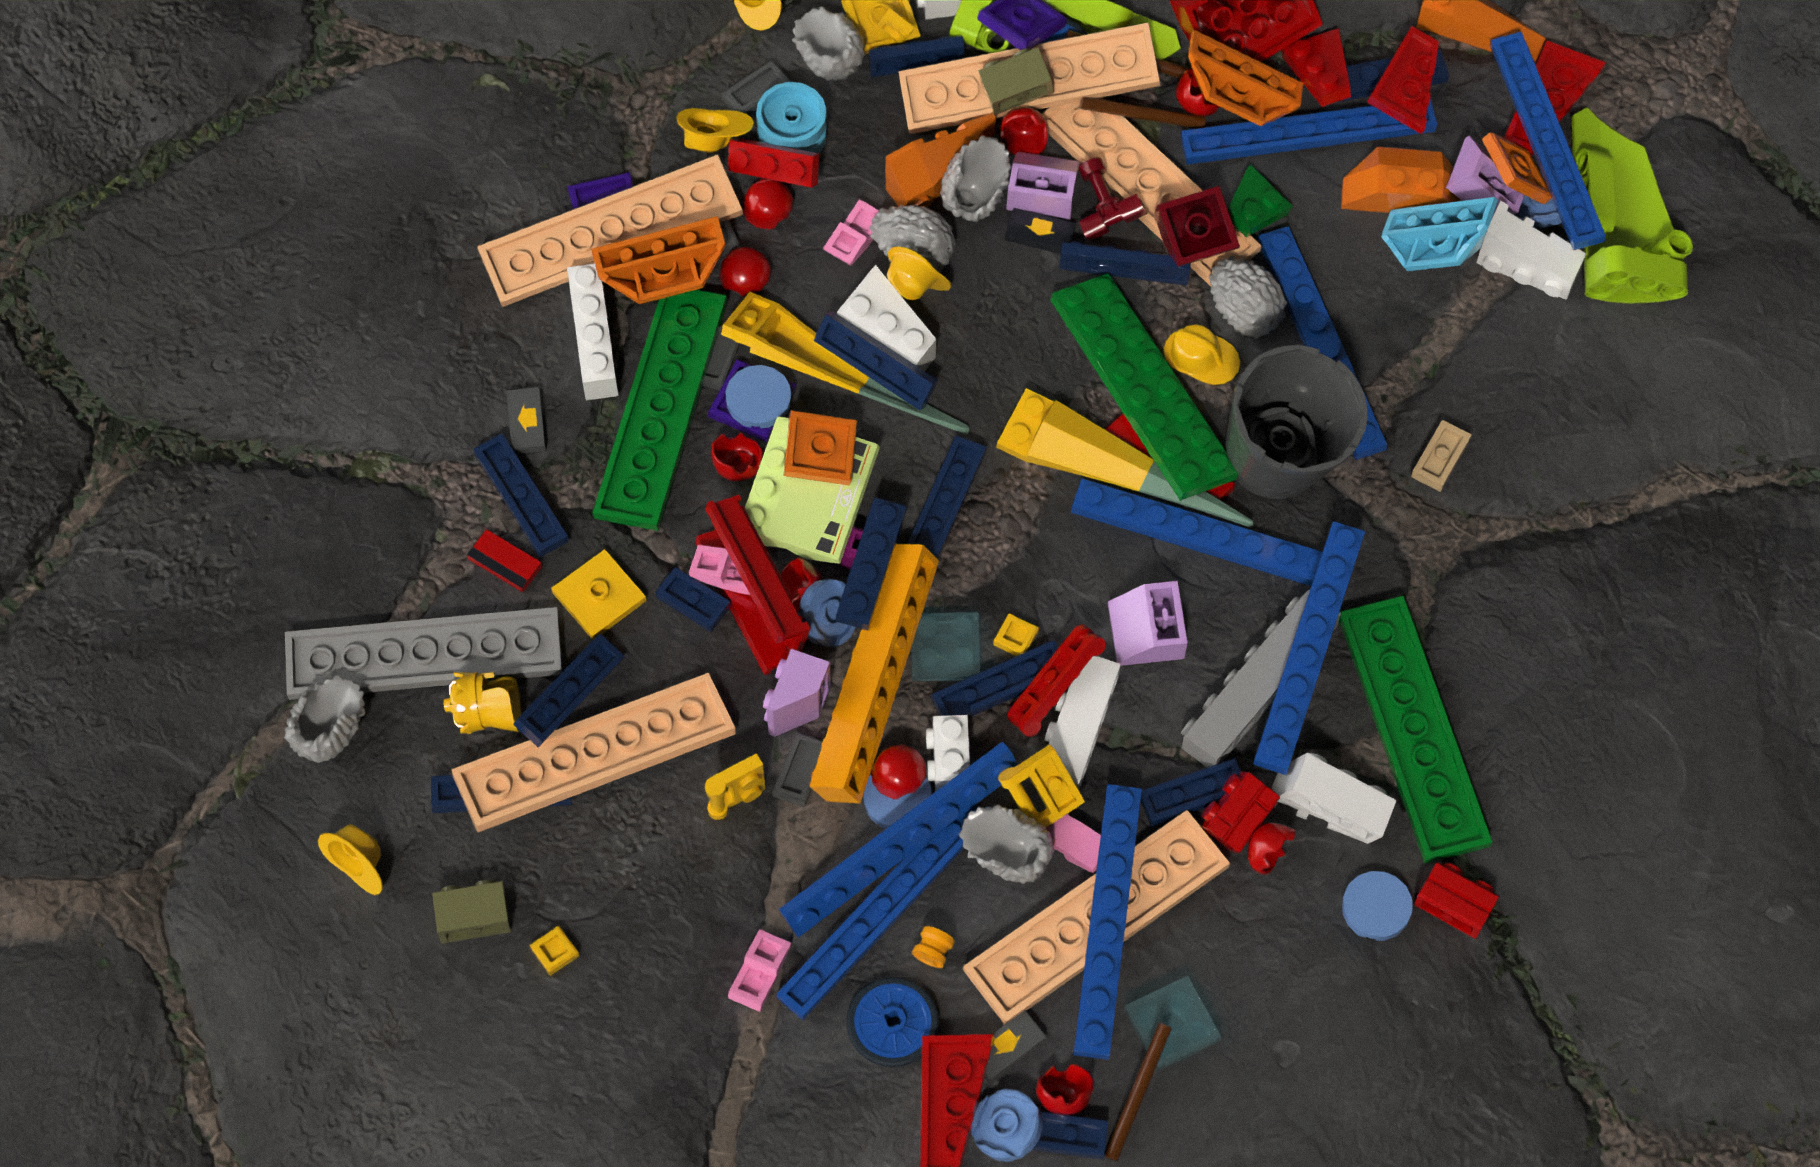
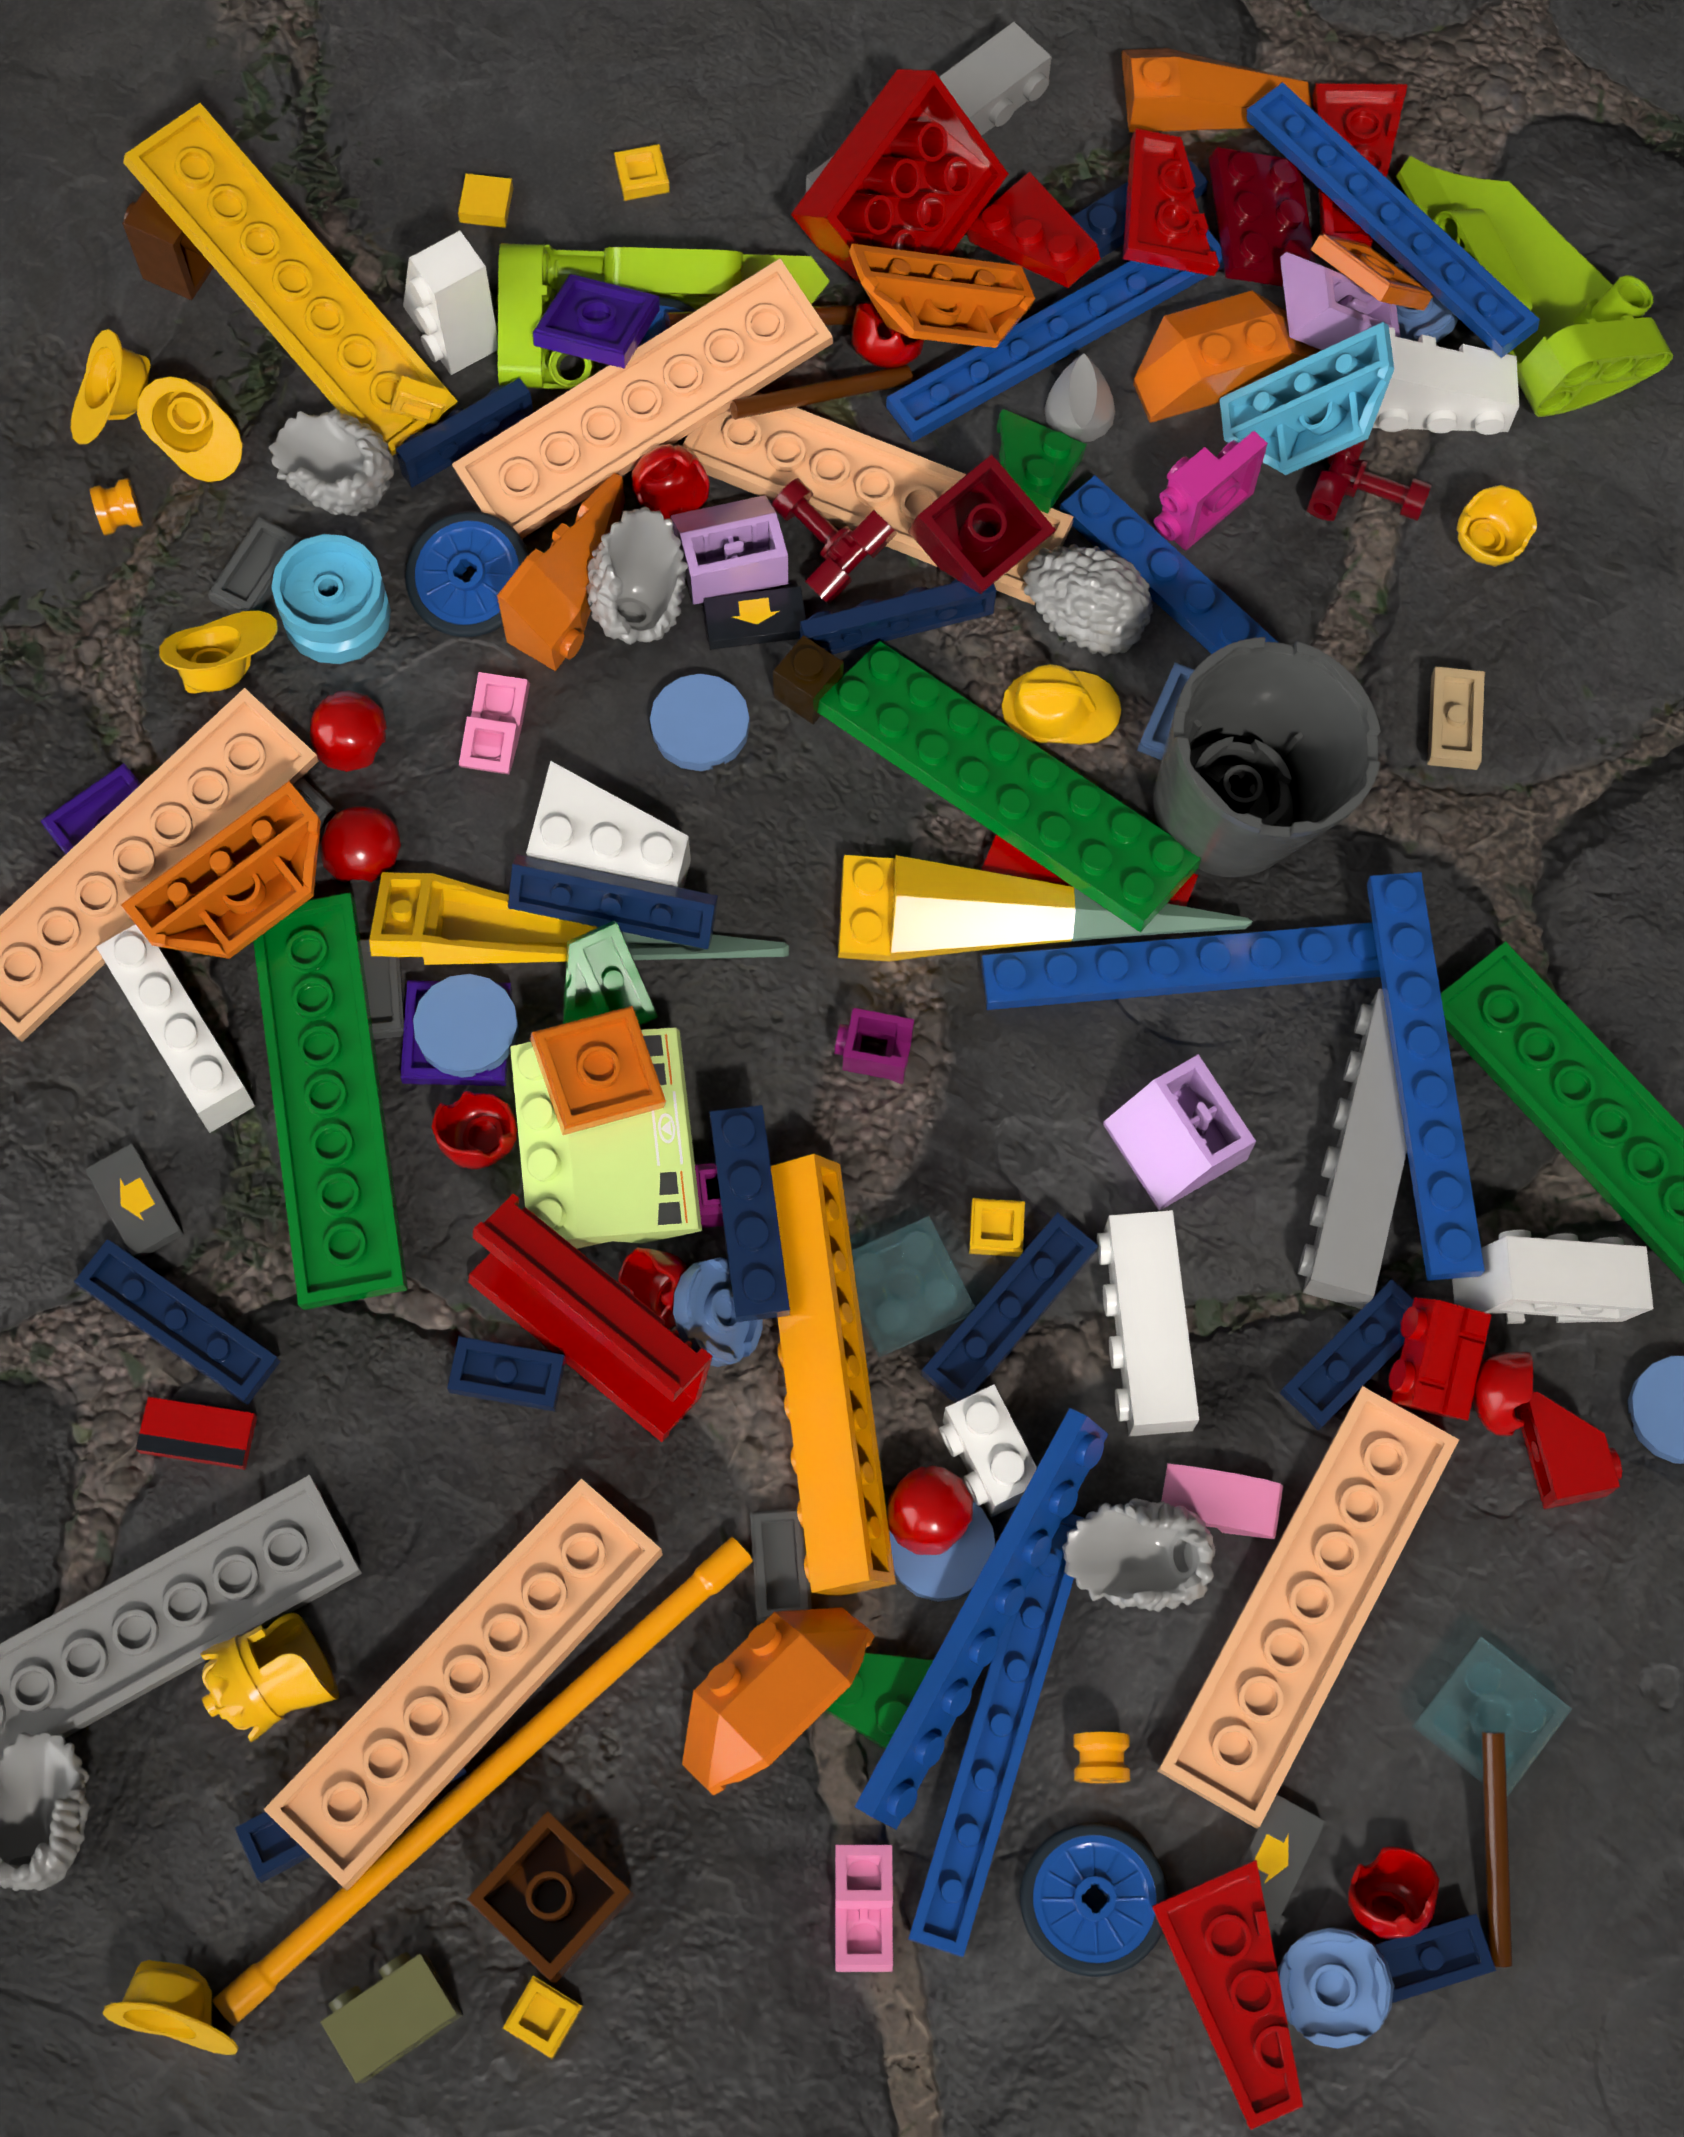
camera: 25 degrees left, 5 degrees up
dark blue plate [513,634,625,748] -> none
yellow plate [551,549,647,640] -> none
bright pink slope [689,545,750,595] -> none
yellow plate [705,753,765,820] -> none
red plate [728,137,819,188] -> none
lavender slope [763,649,831,737] -> none
light grey piece [869,204,956,272] -> none
yellow piece [887,246,952,300] -> none
dark blue plate [907,436,986,560] -> none
olive brick [978,47,1054,115] -> none
yellow plate [998,744,1085,828] -> none
red plate [1007,624,1106,737] -> none
blue plate [1073,784,1142,1060] -> none
none -> light orange wheel [90,478,143,536]
none -> light orange piece [212,1537,753,2026]
none -> blue wheel [405,511,529,637]
none -> reddish brown brick [467,1811,635,1983]
none -> wing [563,921,658,1025]
none -> medium blue tile [650,673,750,771]
none -> orange wedge [682,1607,875,1796]
none -> dark brown brick [773,635,844,725]
none -> green wing [826,1653,933,1750]
none -> magenta window [834,1008,915,1084]
none -> light grey piece [1044,354,1115,442]
none -> dark pink plate [1154,430,1268,551]
none -> dark red plate [1209,147,1316,287]
none -> dark red bar [1307,440,1432,521]
none -> yellow hair [1456,485,1537,567]
none -> red slope [1515,1392,1622,1509]

